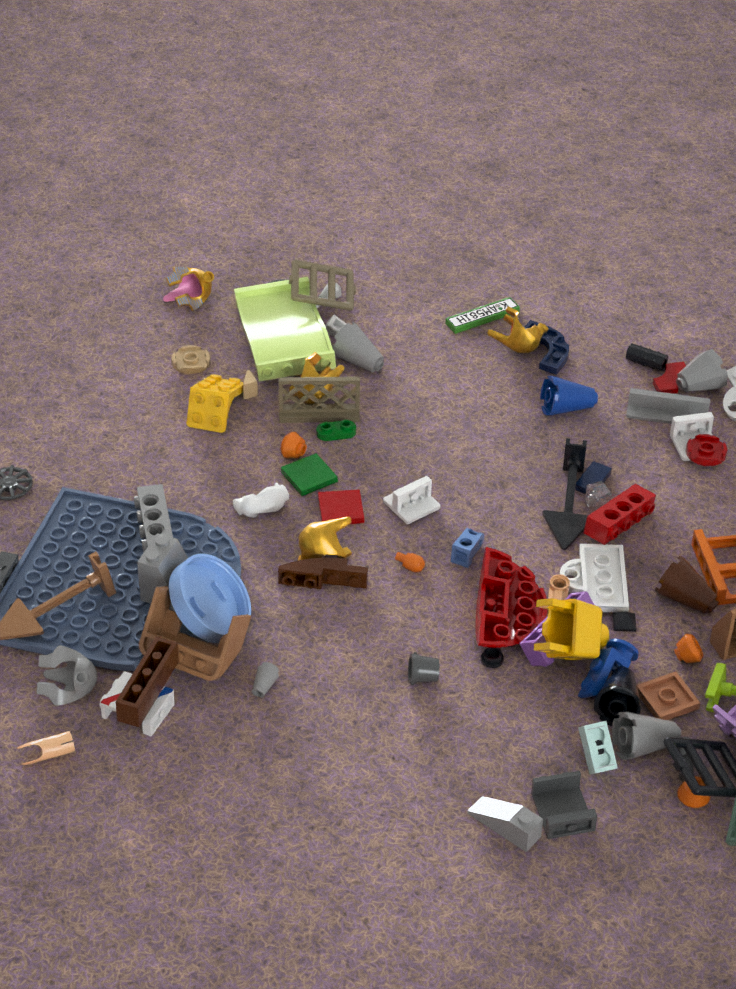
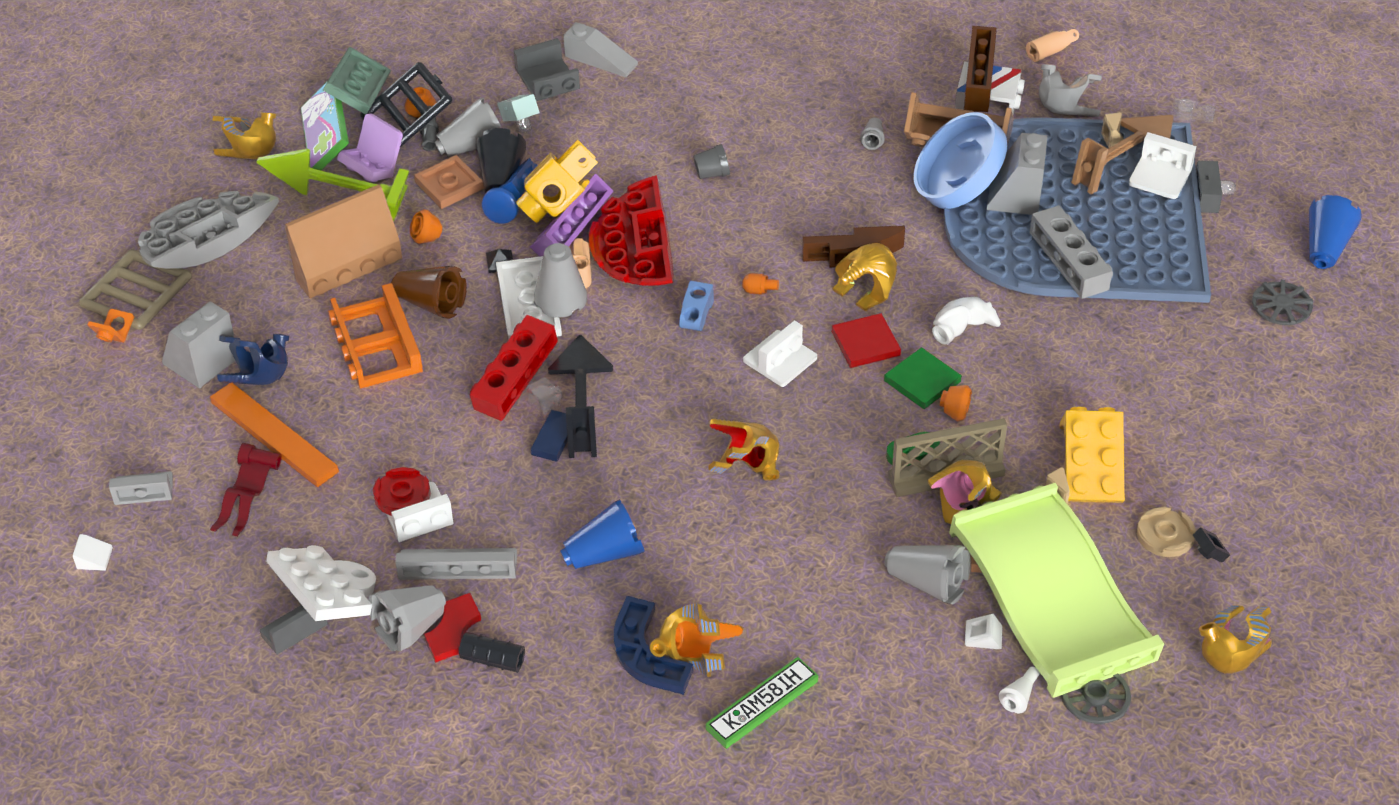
camera: 170 degrees right, 5 degrees up
dark tan bar [289,260,356,311] -> none
none -> light grey cone [534,243,587,317]
none -> pearl gold piece [708,418,780,481]
none -> tan slope [1101,112,1124,148]
none -> white bracket [1129,132,1197,199]
none -> black plate [1193,527,1230,562]

